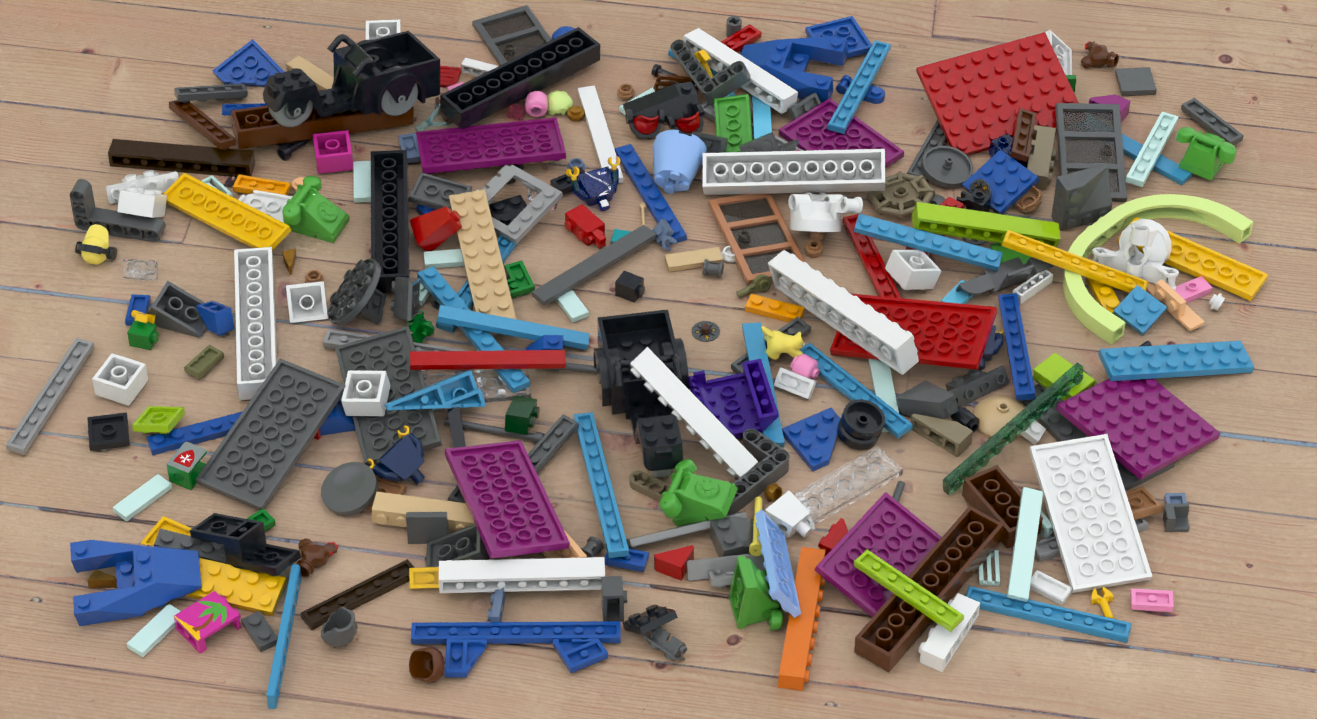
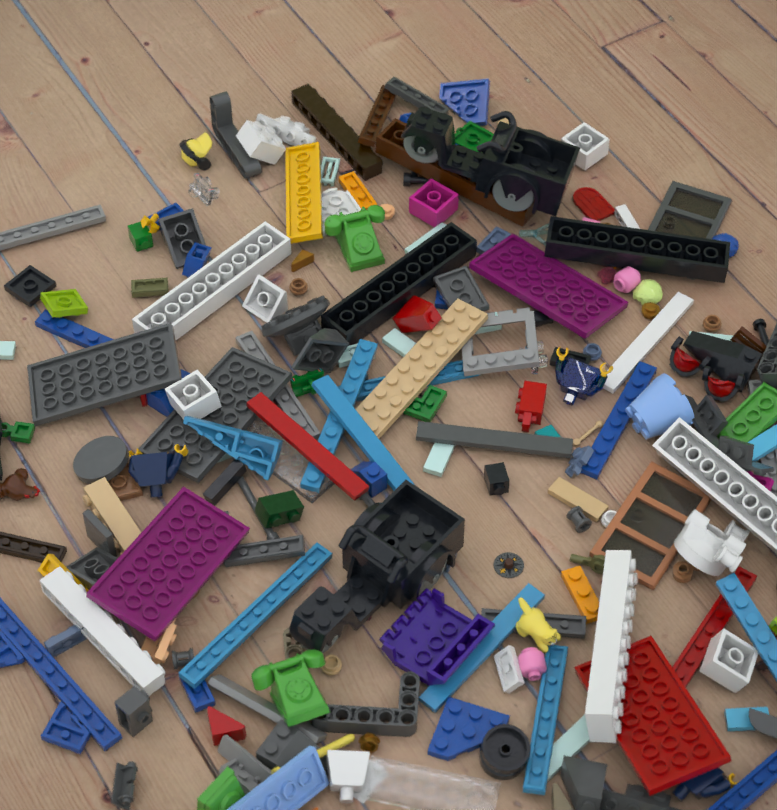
camera: 50 degrees right, 5 degrees up
white brick [92,353,148,406] -> none
piece [166,442,207,490] -> none
black plate [489,195,527,226] -> none
black plate [623,604,678,635] -> none
white brick [630,347,758,479] -> none

